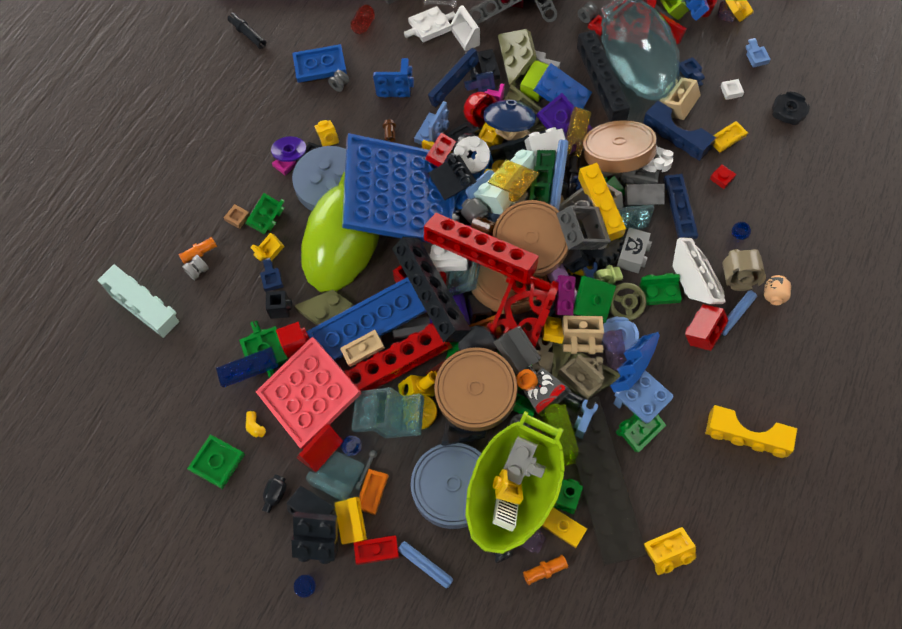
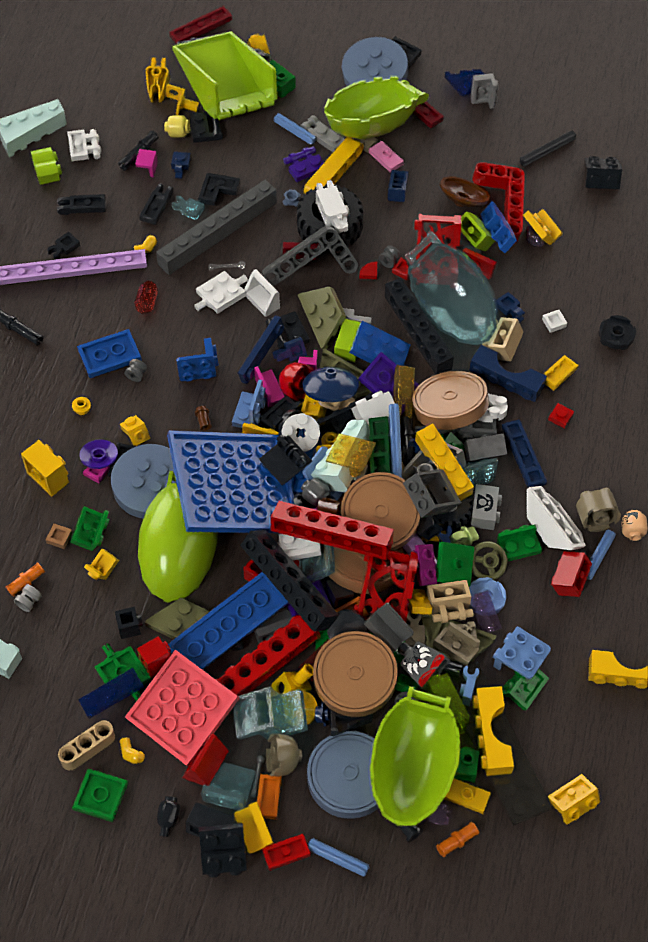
camera: 15 degrees left, 5 degrees down
dark blue plate [260,258,283,292] -> none
clear blue plate [294,575,316,598] -> none
tan plate [340,330,385,367] -> none
clear blue plate [341,435,362,456] -> none
plate [425,133,456,167] -> none
white tile [492,499,519,531] -> none
yellow bracket [493,469,523,505] -> none
light grey hinge [503,436,546,485] -> none
orange tile [516,369,538,391] -> none
blue slope [610,332,660,393] -> none
clear blue plate [731,222,751,240] -> none
medium blue plate [745,38,771,67] -> none
none -> yellow brick [21,440,69,497]
none -> tan beam [58,721,115,770]
none -> yellow plate [72,397,91,415]
none -> dark pink panel [254,366,285,408]
none -> dark tan cylinder [266,733,302,777]
none -> dark blue plate [315,702,330,727]
none -> red tile [359,262,378,280]
none -> yellow arch [472,686,514,776]

